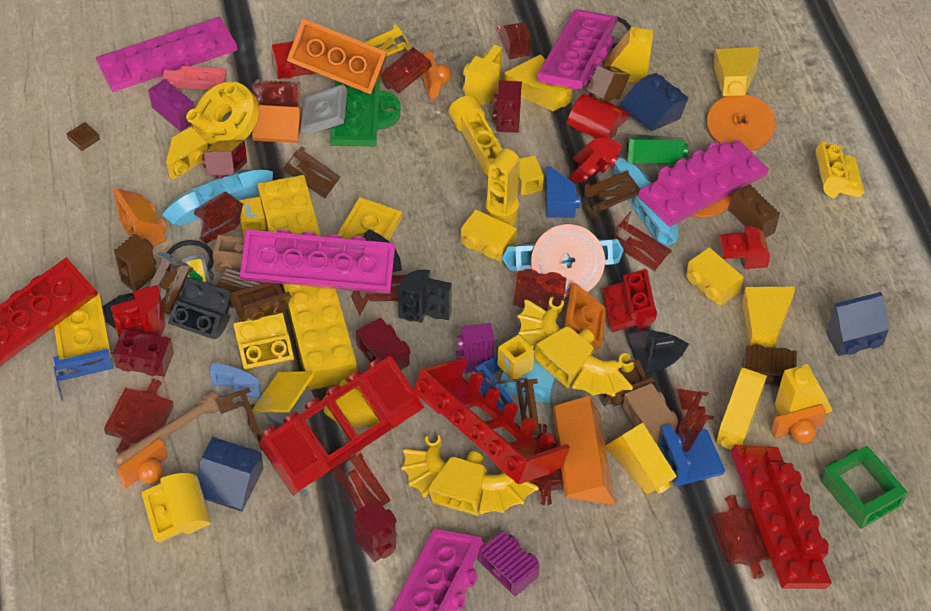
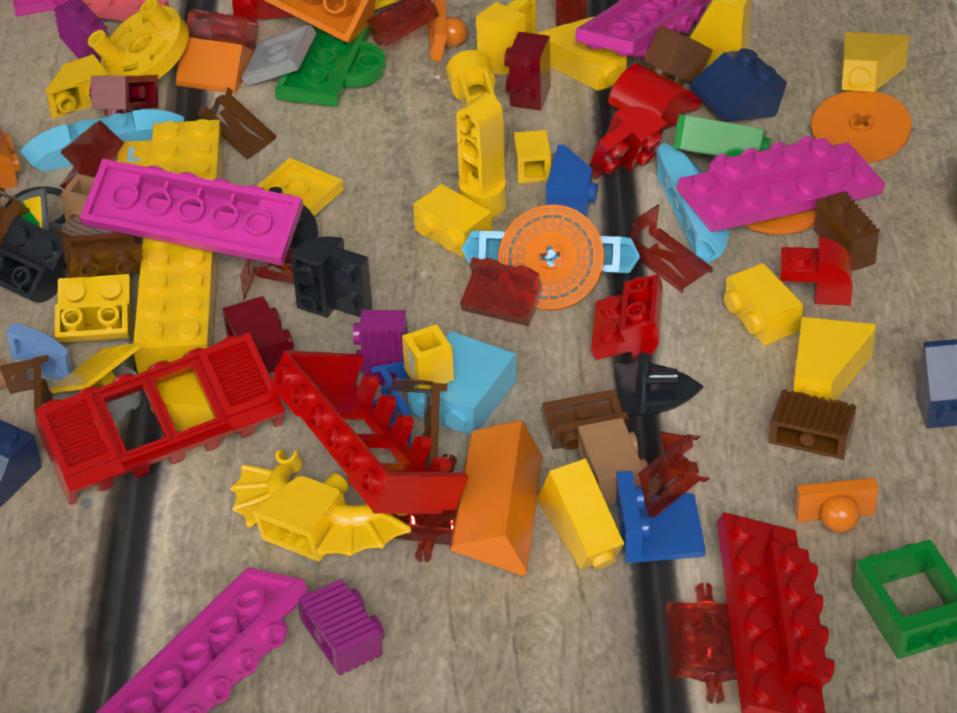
camera: 15 degrees right, 10 degrees down
clear red piece [328,453,391,510] -> none
dark red brick [354,499,397,563] -> none
yellow torso [517,297,634,397] -> none
orange slope [565,283,607,350] -> none
reddish brown piece [583,170,640,225] -> none
yellow slope [716,367,767,450] -> none
yellow slope [775,364,833,415] -> none

